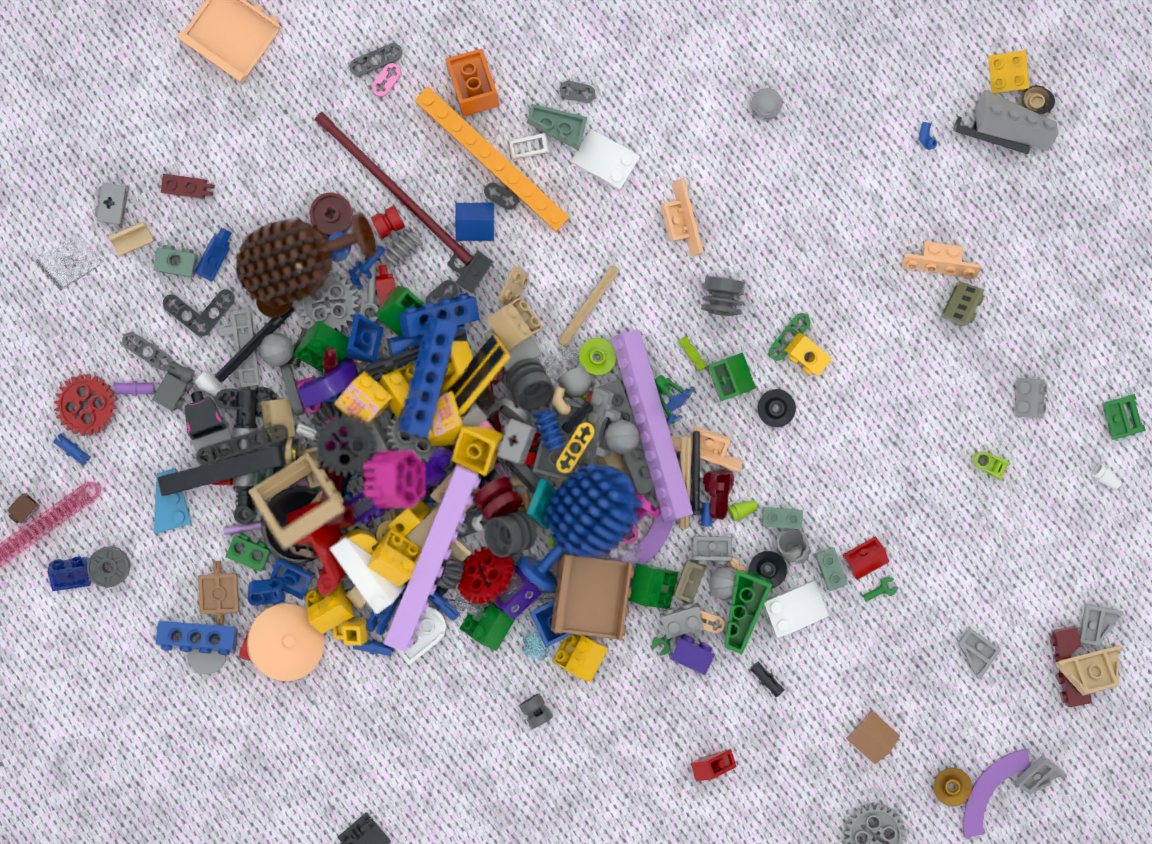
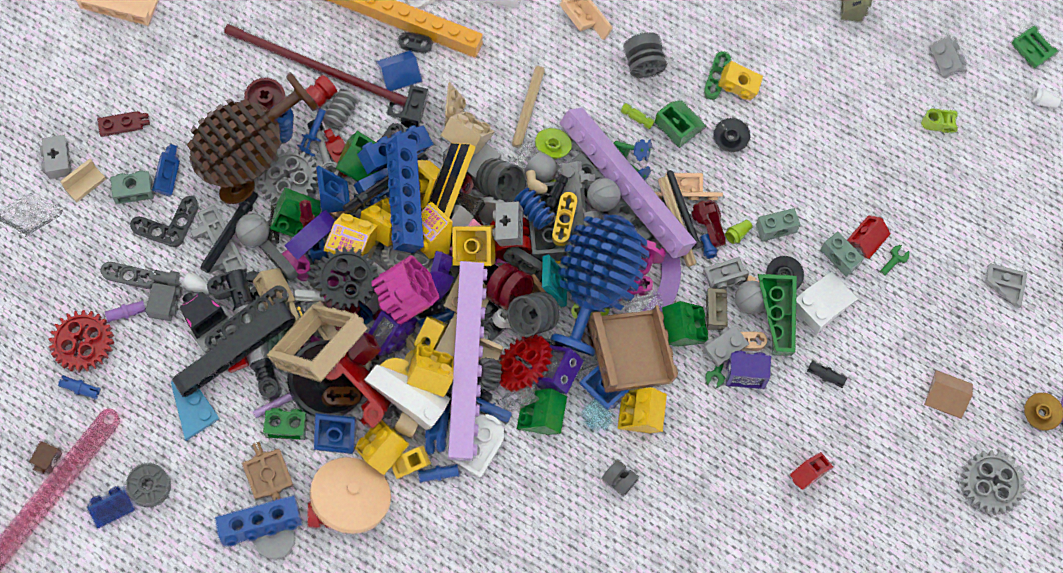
camera: 30 degrees left, 20 degrees down
blue piece [248,578,286,606] -> none
light grey helmet [777,529,811,564] -> none

